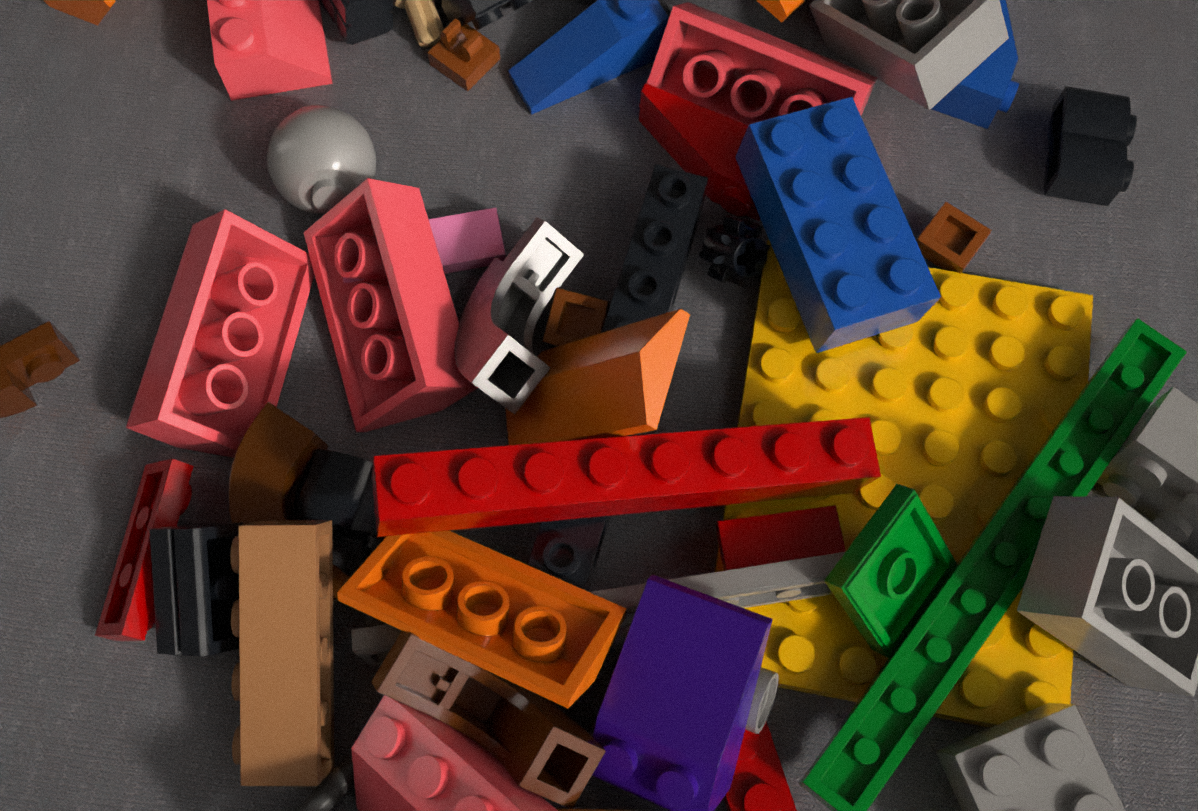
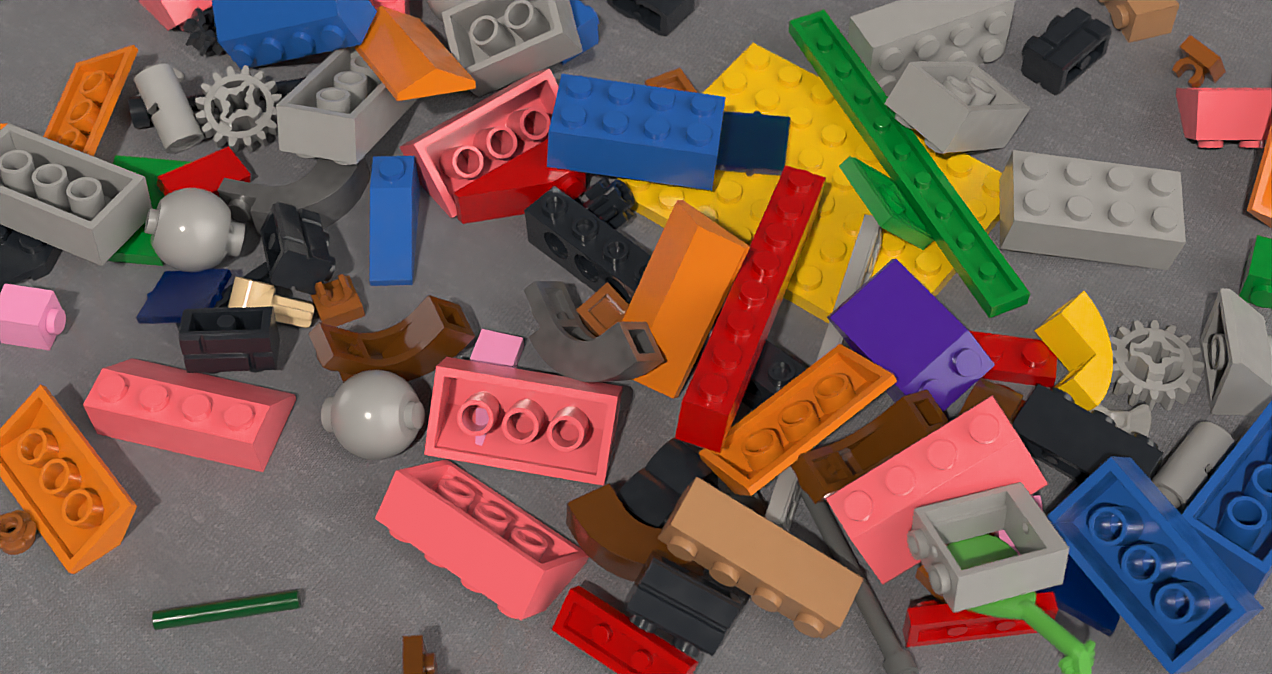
camera: 60 degrees left, 15 degrees down
red tile [716,505,846,571] -> none
none -> dark green bar [152,589,301,630]
none -> reddish brown arch [309,295,475,383]
none -> clear blue piece [716,111,790,176]

